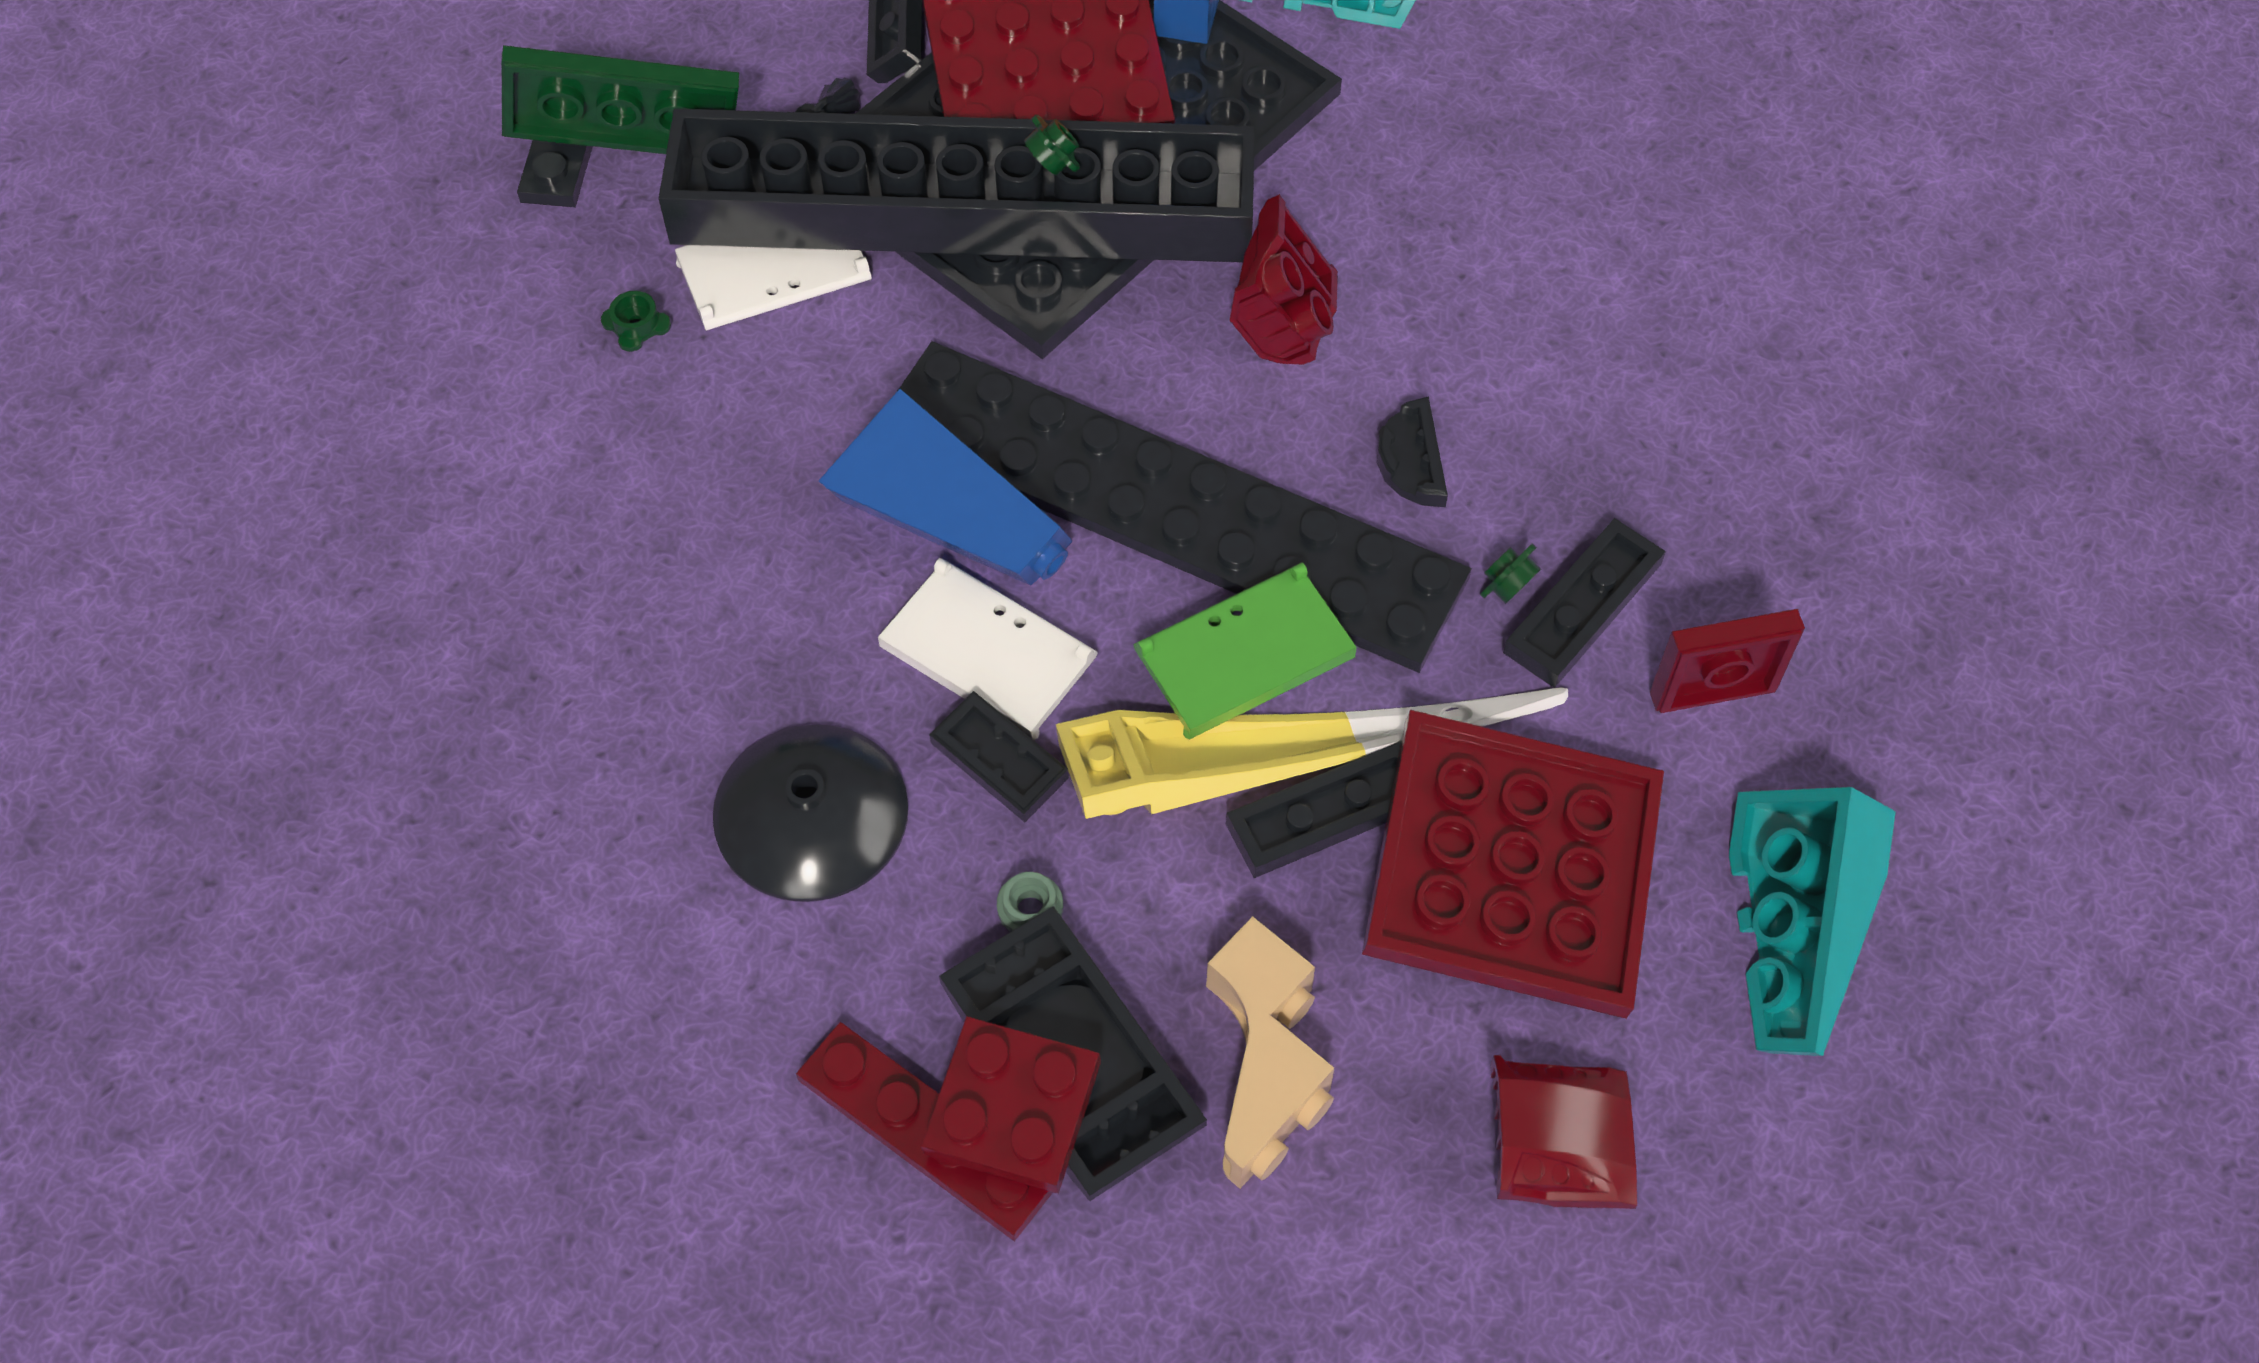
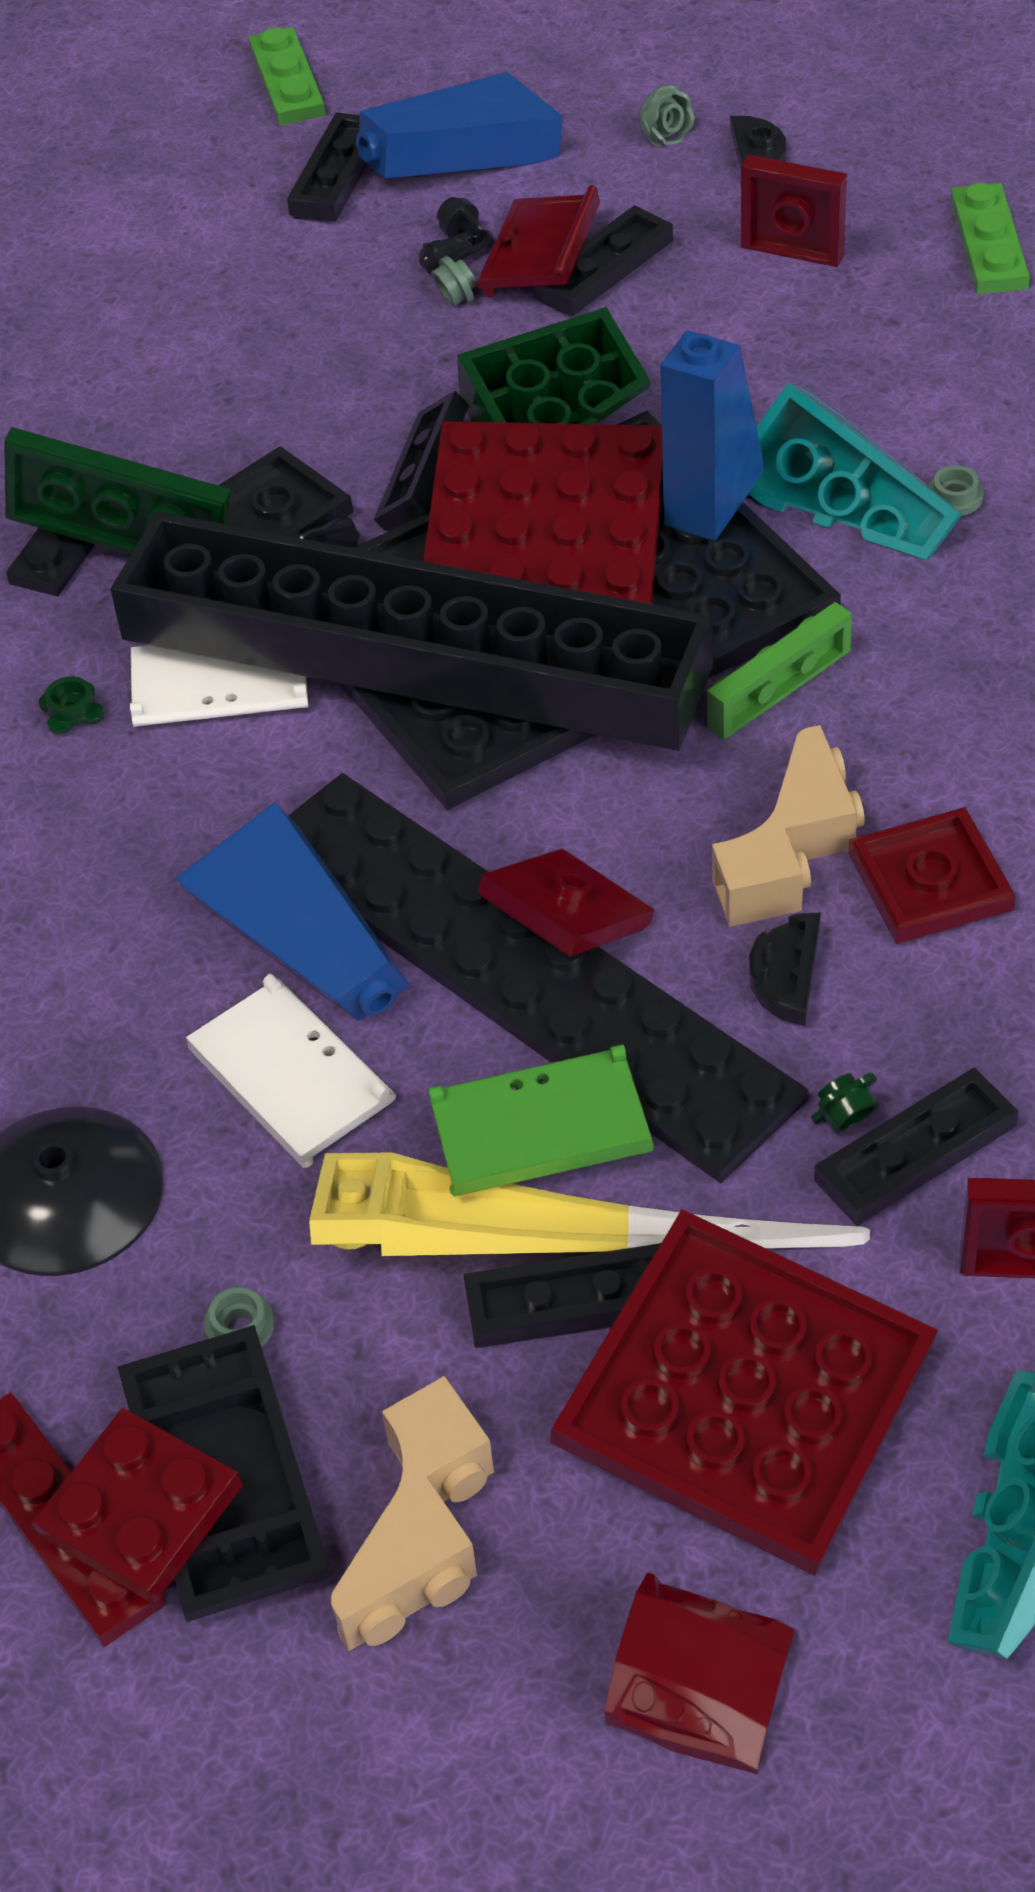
camera: 20 degrees right, 10 degrees down
black plate [929,691,1069,822] -> none
dark green plate [1024,114,1080,175] -> none
dark red slope [1230,194,1338,365] -> none
none -> black plate [218,446,353,540]
none -> dark red plate [477,848,655,957]
none -> bright green plate [707,602,852,740]
none -> tan arch [712,725,865,927]
none -> dark red plate [848,807,1016,944]

